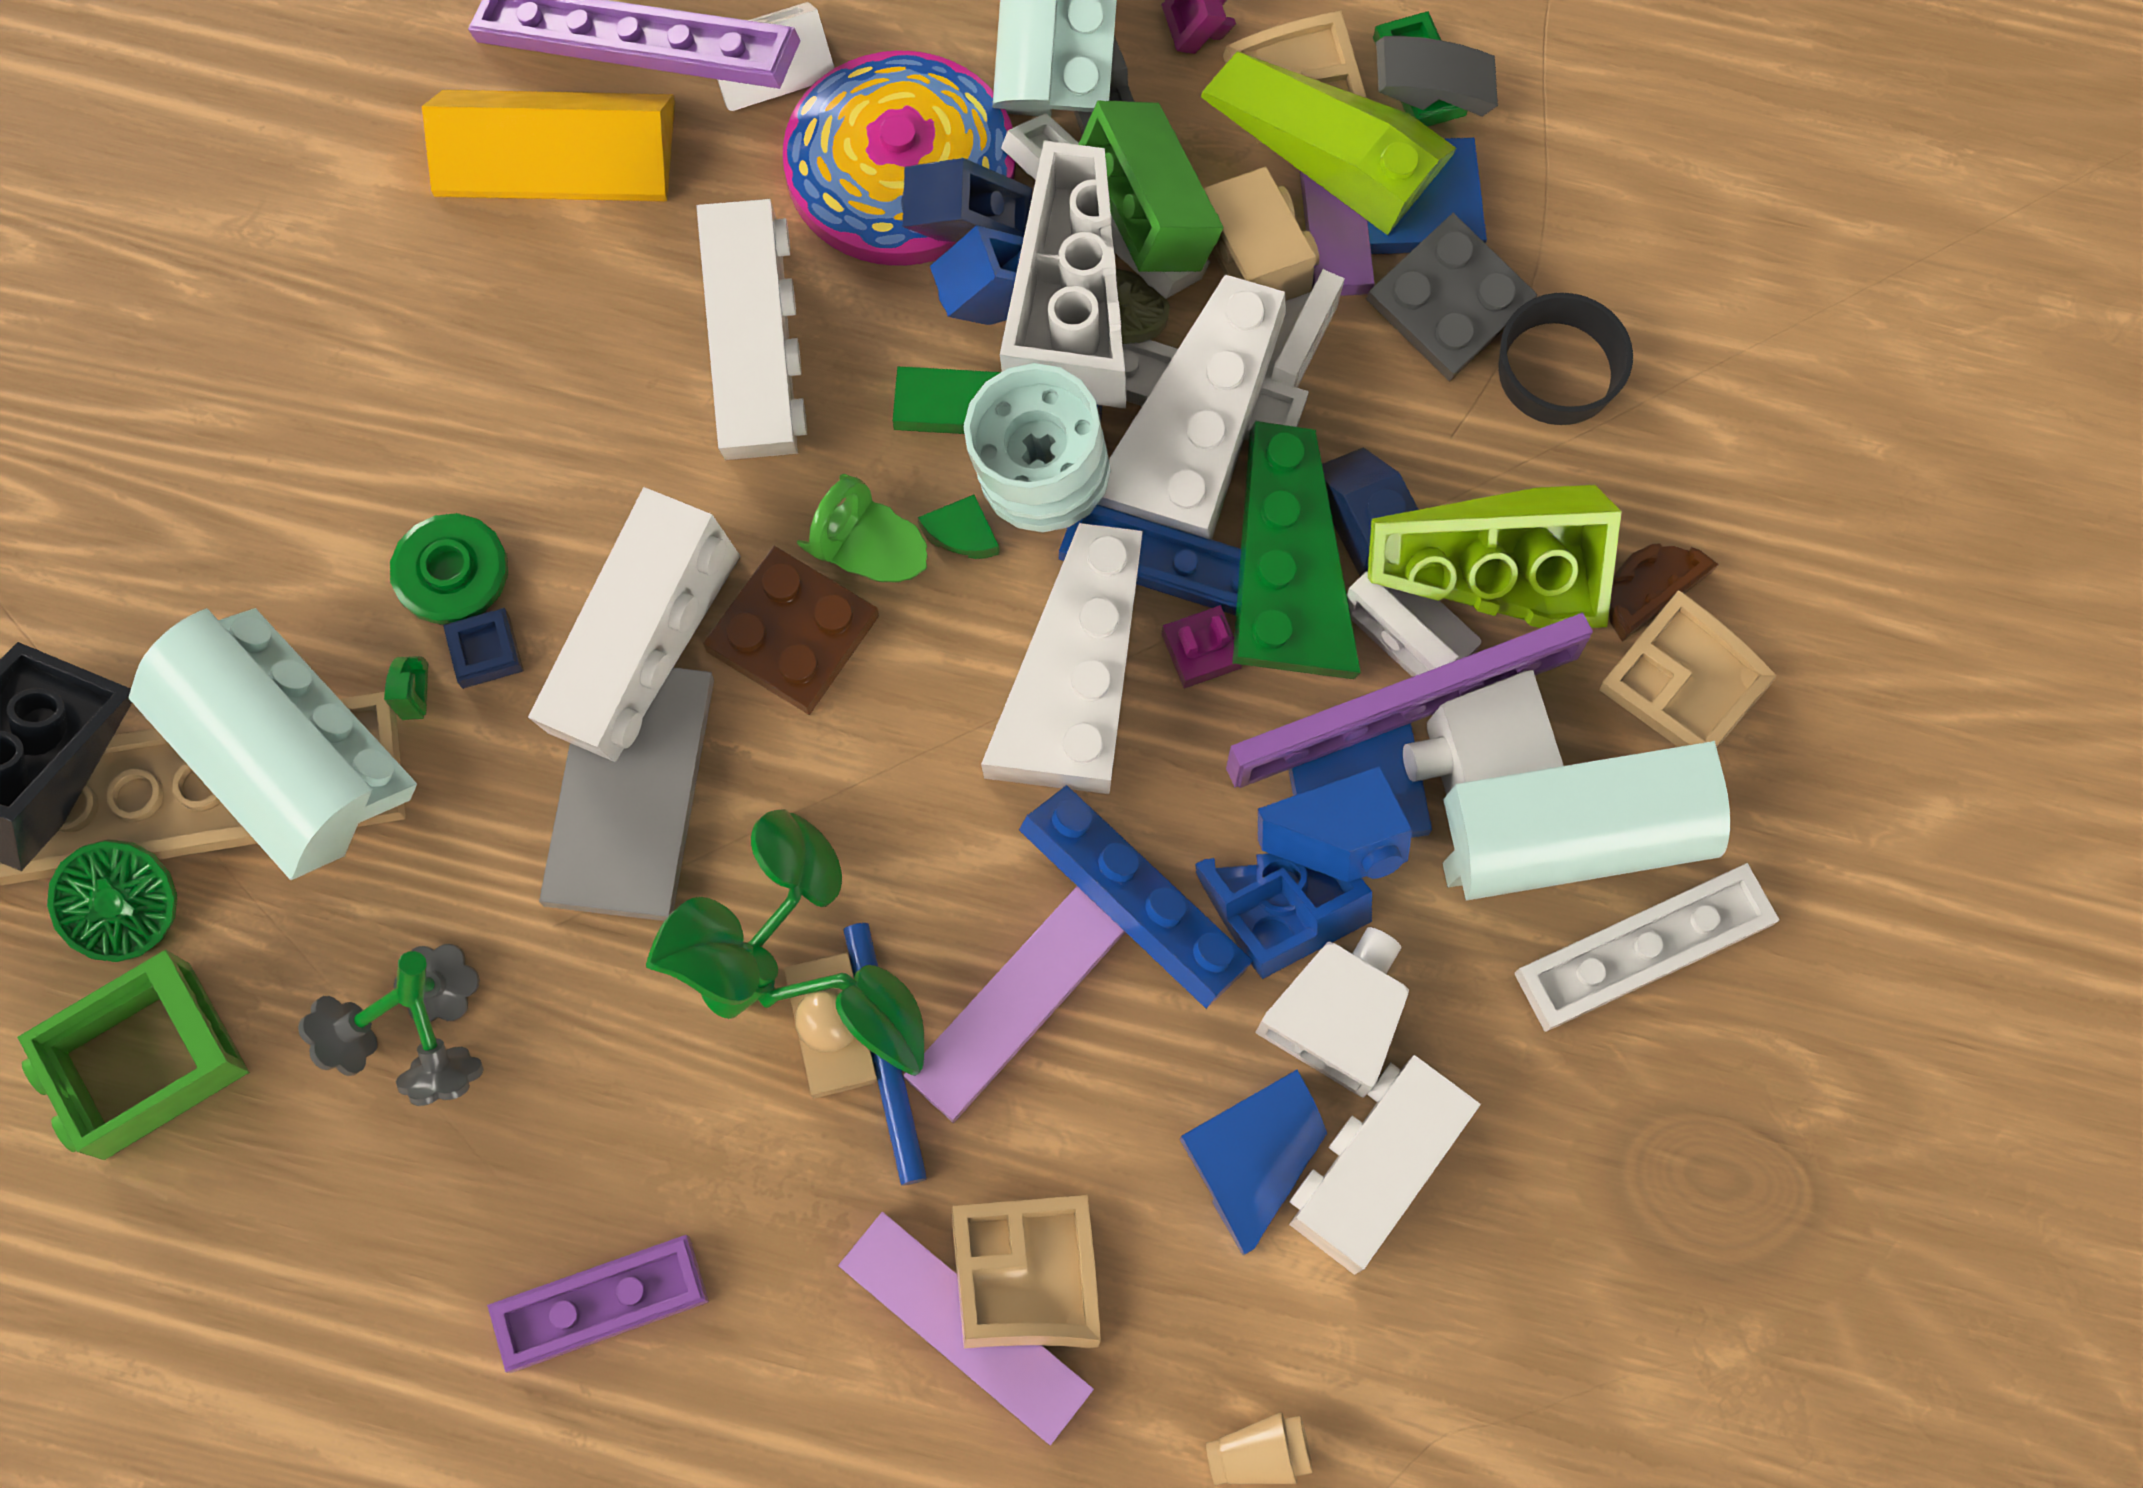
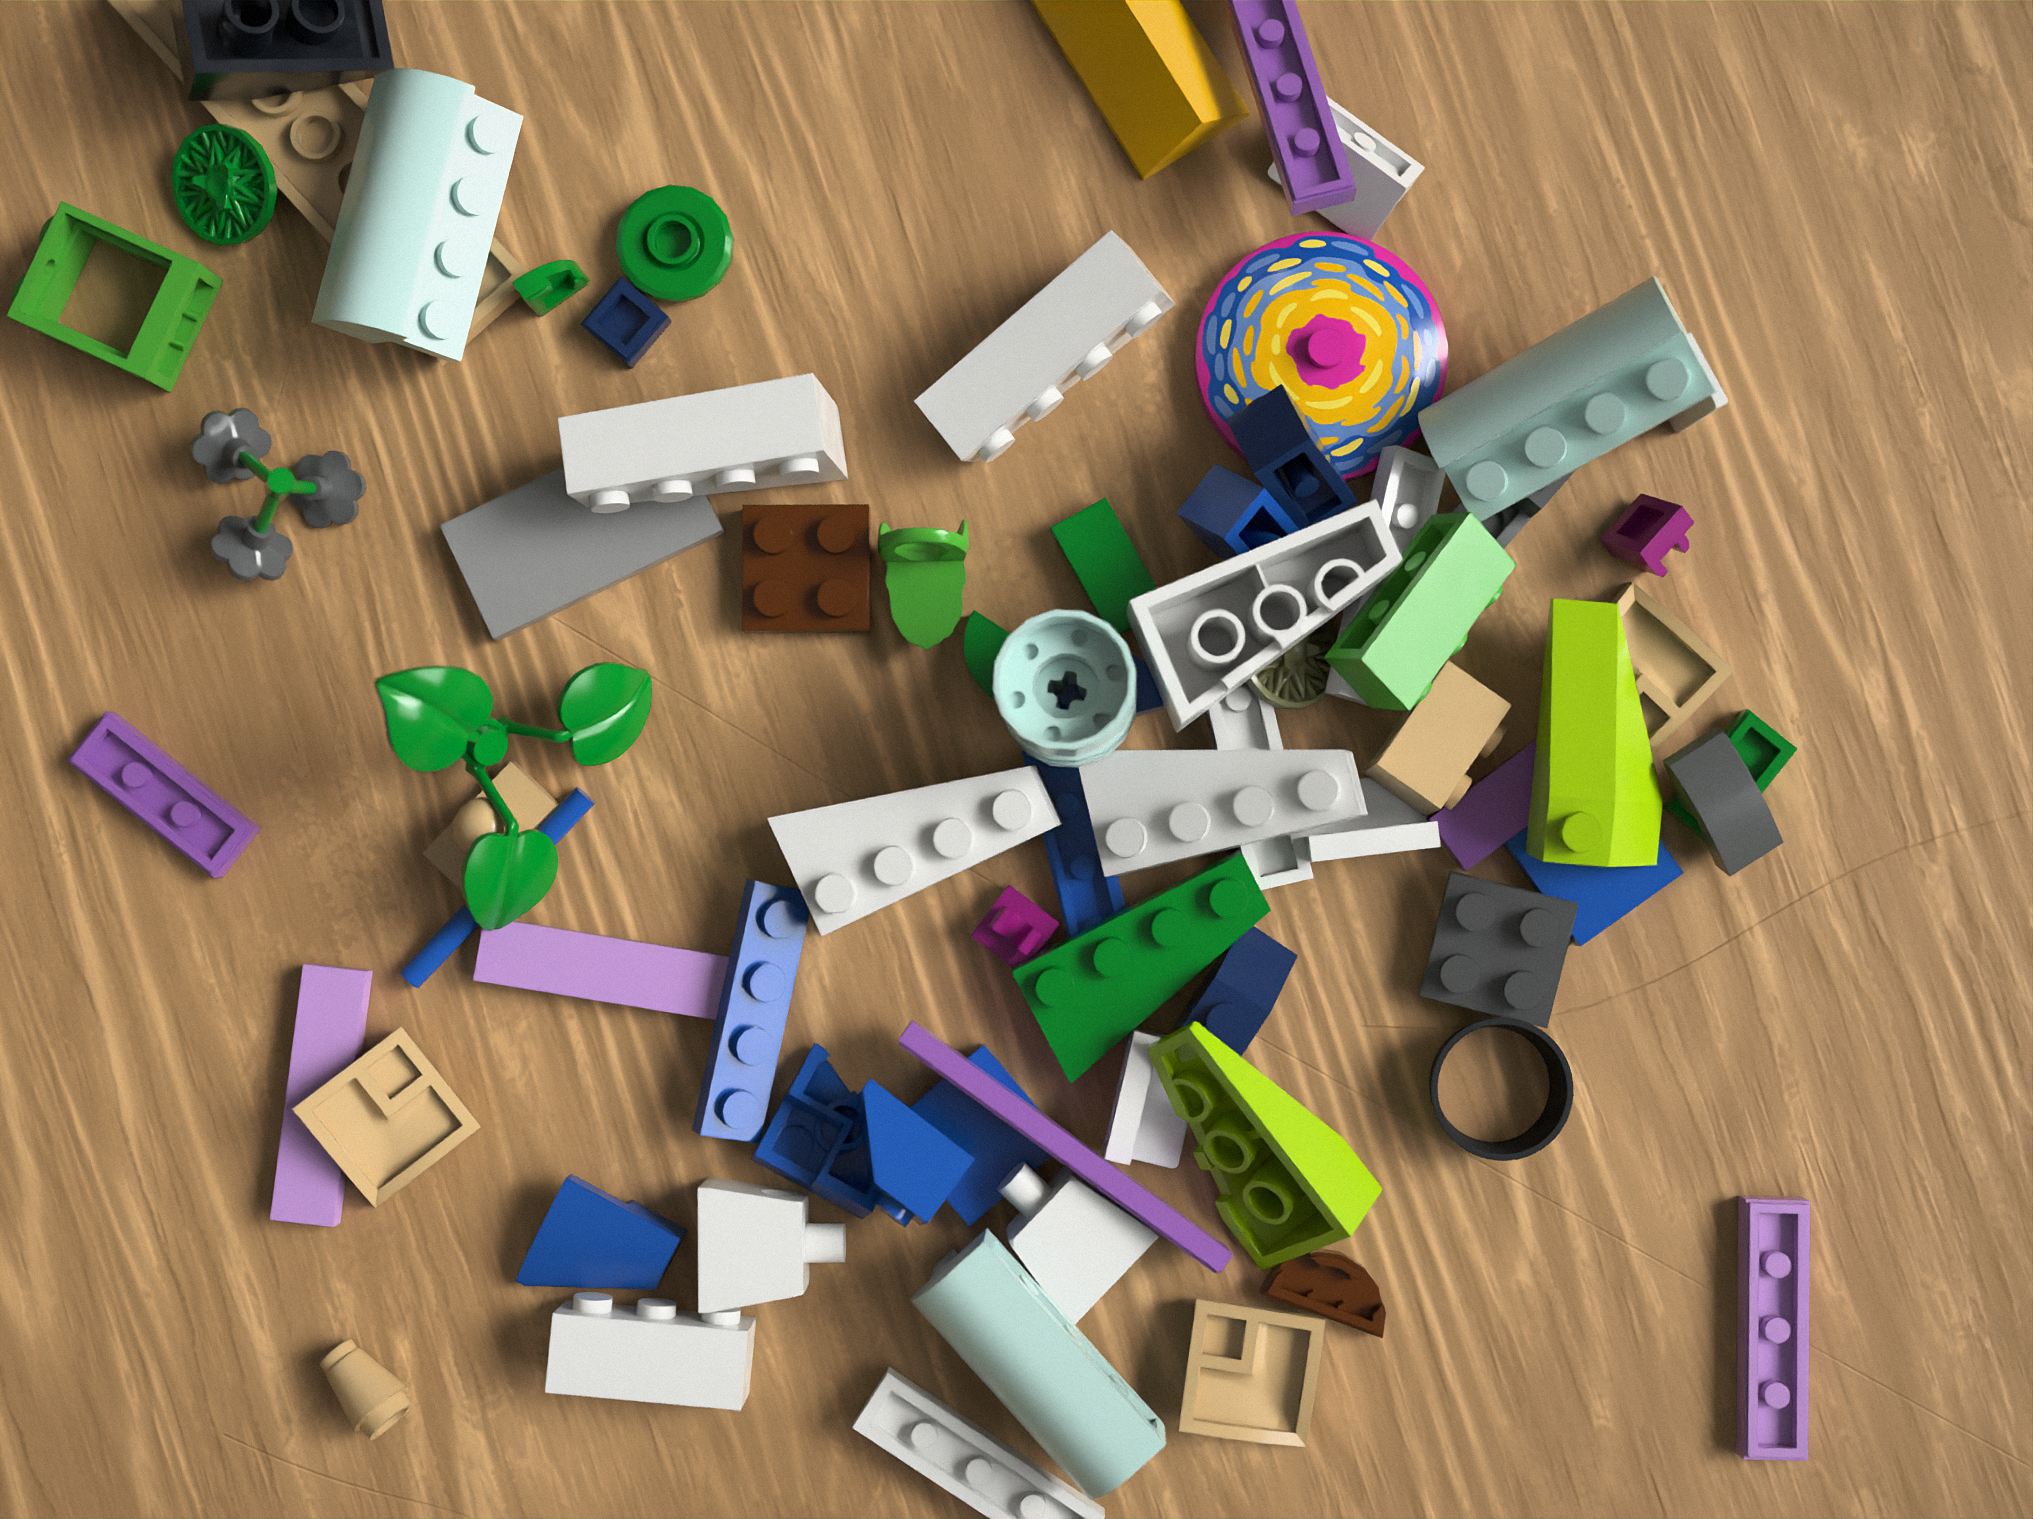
camera: 65 degrees right, 15 degrees up
none -> lavender tile [1736,1196,1810,1461]

